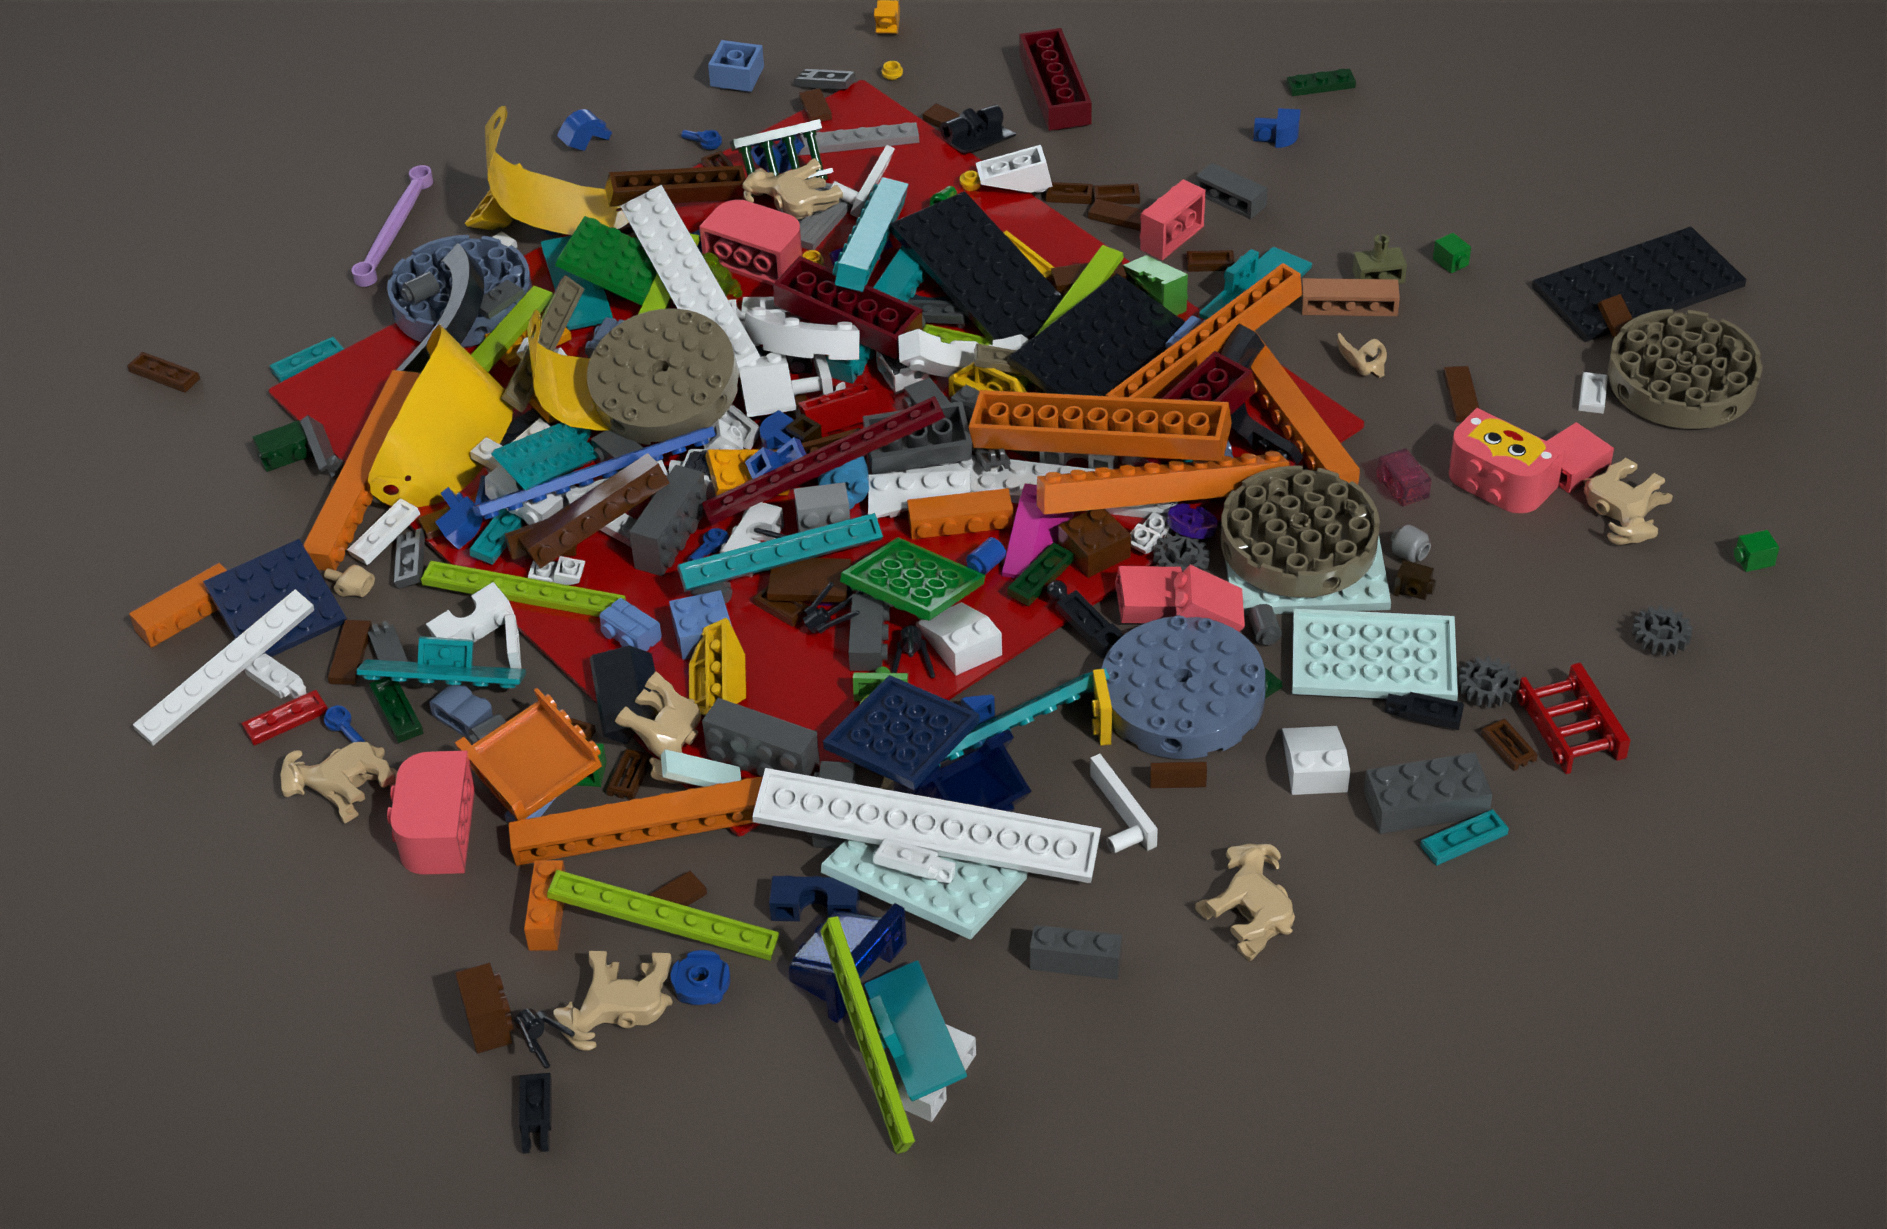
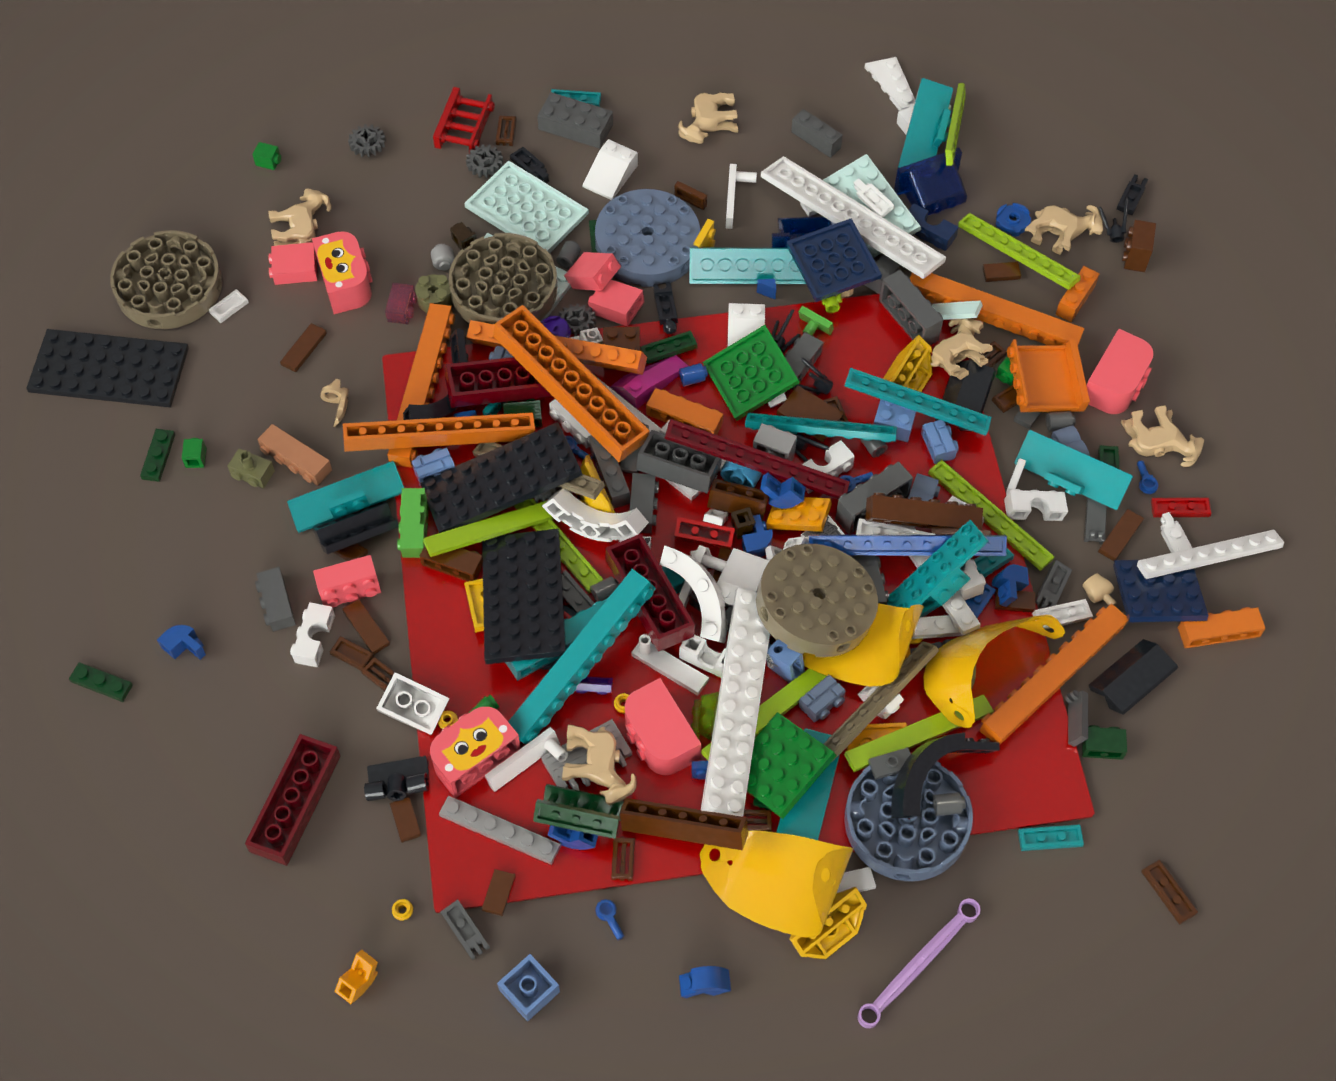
camera: 150 degrees left, 15 degrees up
reddish brown tile [1597,294,1633,338] -> none
none -> dark green plate [140,429,175,482]
none -> white arch [290,602,335,667]
none -> black slope [313,501,399,554]
none -> olive brick [415,274,453,314]
none -> coral brick [430,707,521,798]
none -> white tile [703,508,729,526]
none -> teal plate [844,368,992,436]
none -> white wing [864,57,915,111]
none -> sand blue brick [908,473,941,501]
none -> black slope [1089,639,1178,715]

